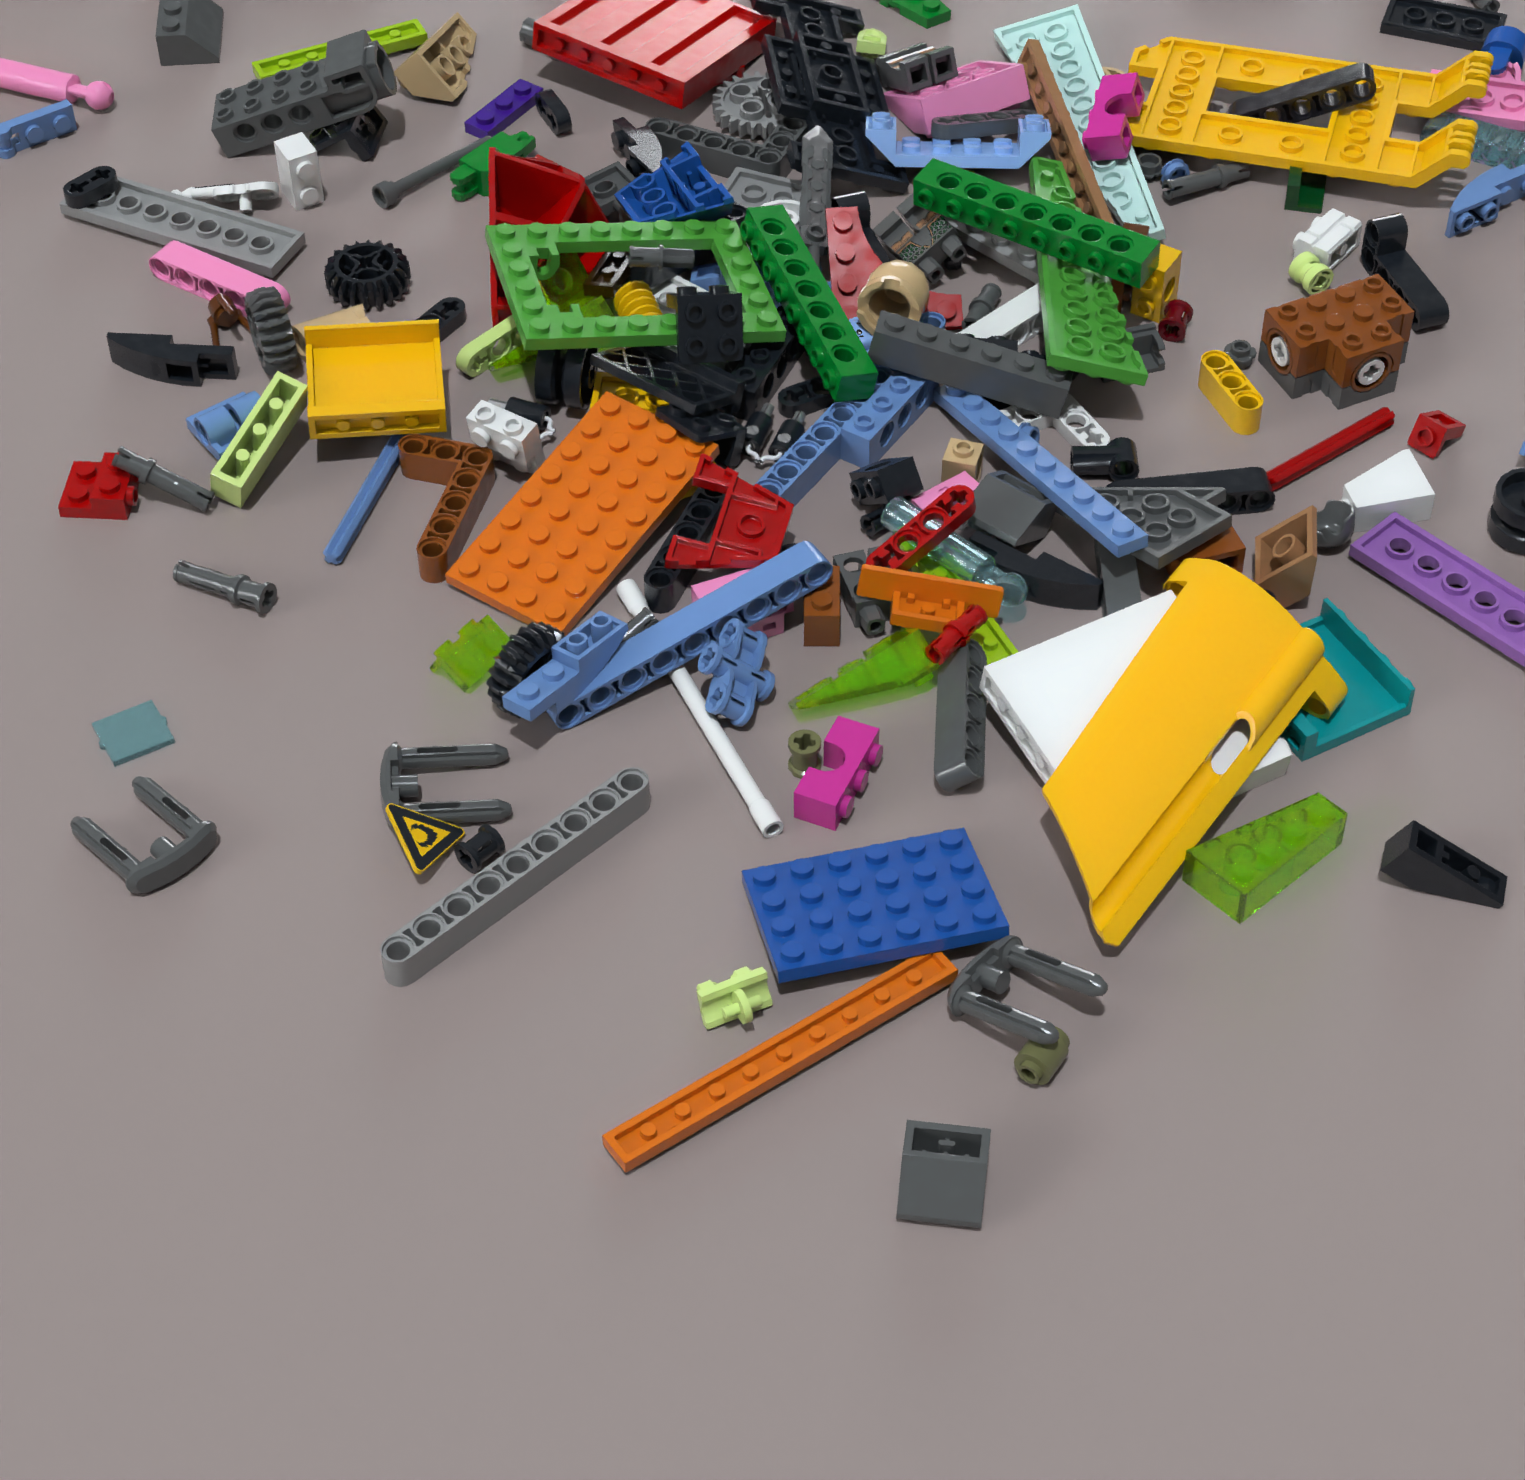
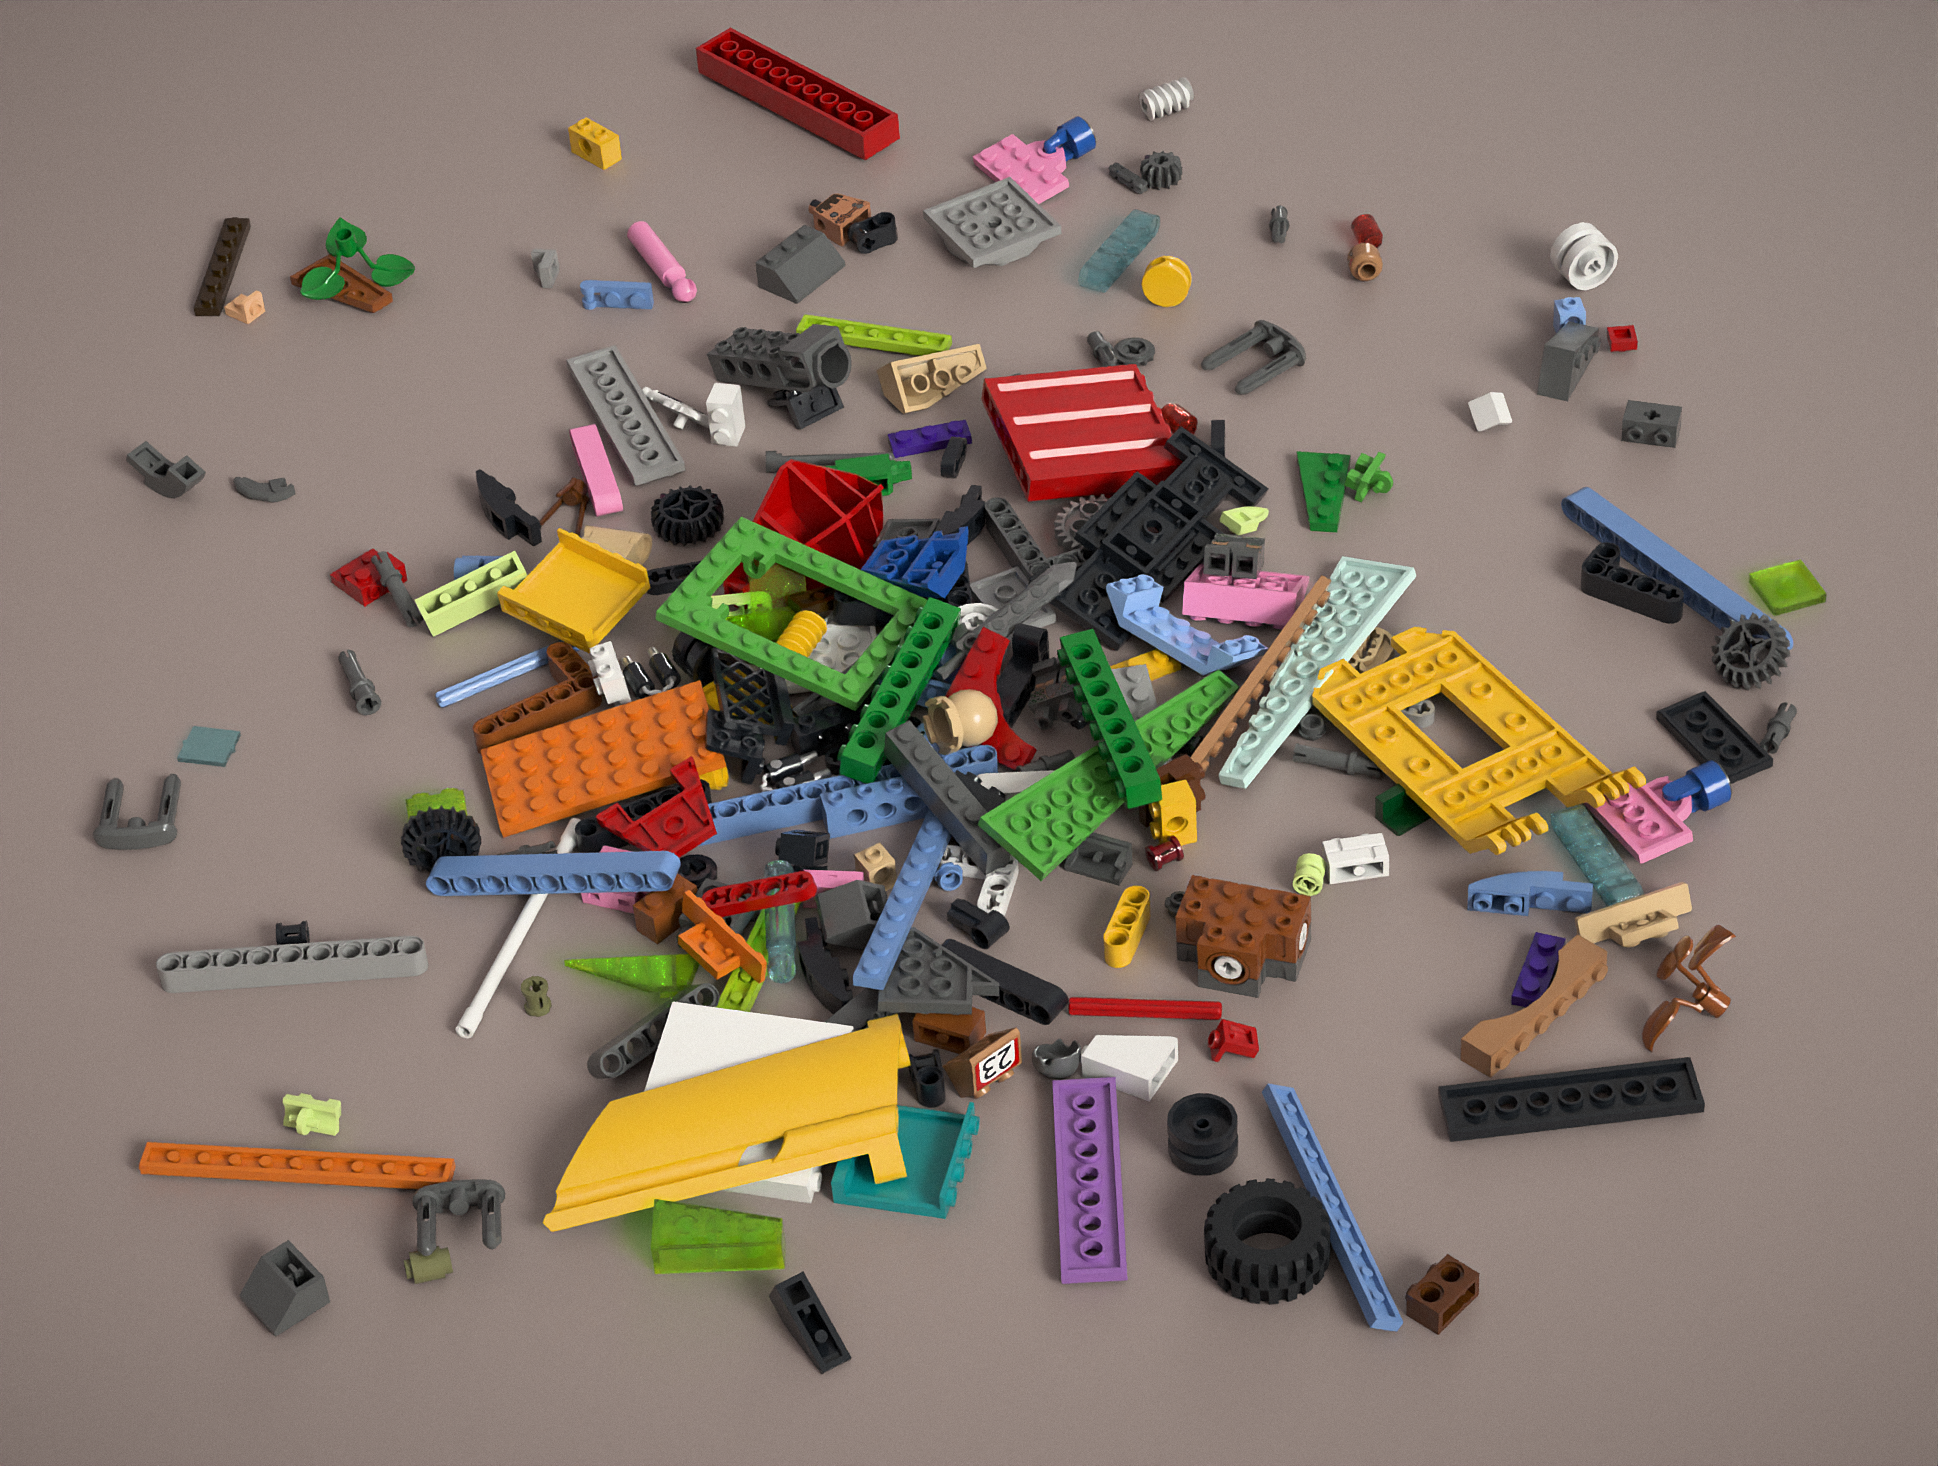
camera: 45 degrees right, 5 degrees down
black beam [63,166,119,209] -> none
dark grey gear [244,286,298,375] -> none
dark grey piece [380,742,512,829] -> none
black piece [385,803,465,874] -> none
medium blue slope [502,611,628,722] -> none
dark grey axle [628,244,695,271] -> none
black bracket [666,285,743,364] -> none
medium blue axle [698,618,775,727] -> none
blue plate [741,827,1009,983] -> none
dark pink arch [794,716,883,831] -> none
red pin [925,604,988,665] -> none
dark grey beam [931,109,1038,140] -> none
dark pink arch [1082,72,1145,161] -> none
medium blue plate [1161,158,1190,183] -> none
black beam [1228,63,1376,123] -> none
black beam [1361,213,1449,331] -> none

